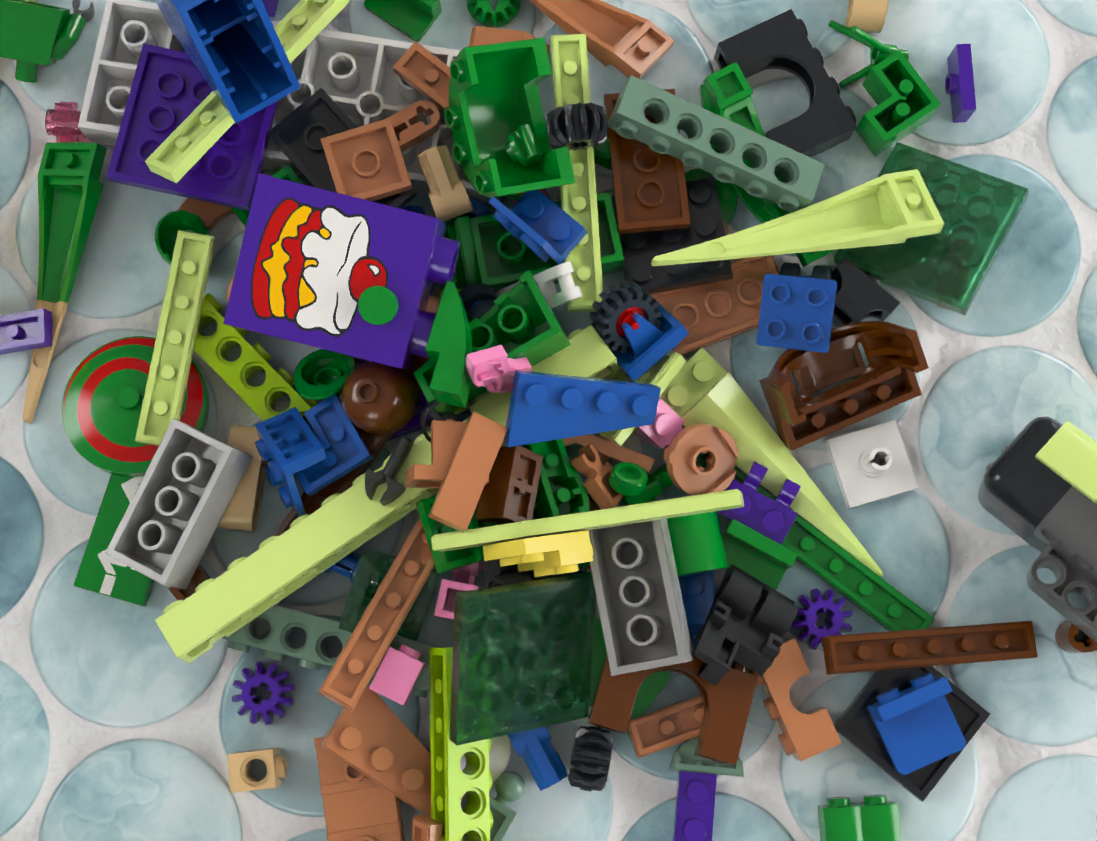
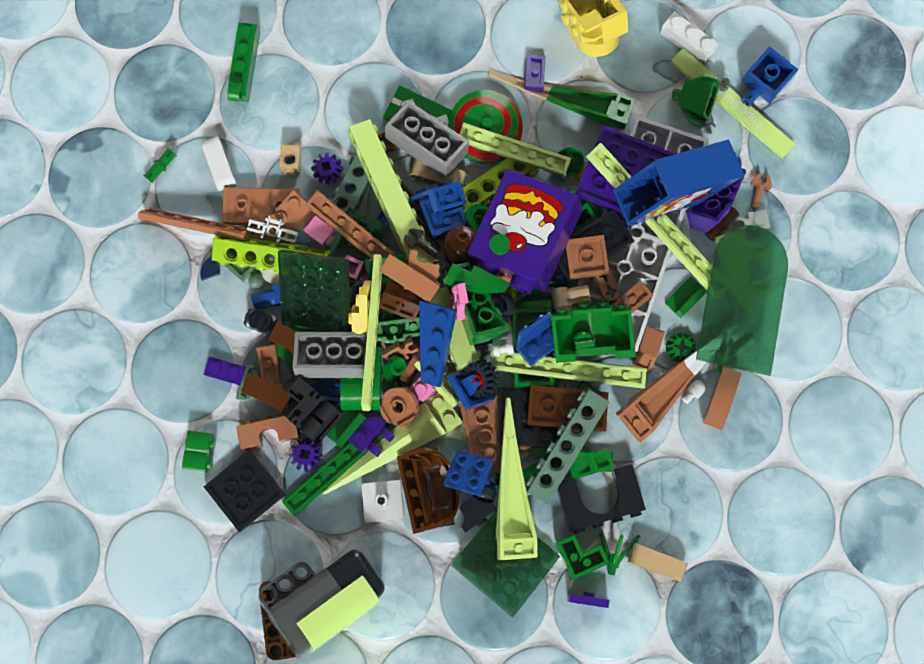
camera: 105 degrees right, 0 degrees up
clear pink gear [45,101,86,142] -> none
black gear [546,102,608,151] -> none
reddish brown tile [822,621,1038,675] -> none
blue bracket [867,673,966,775] -> none
none -> white piece [247,215,298,243]

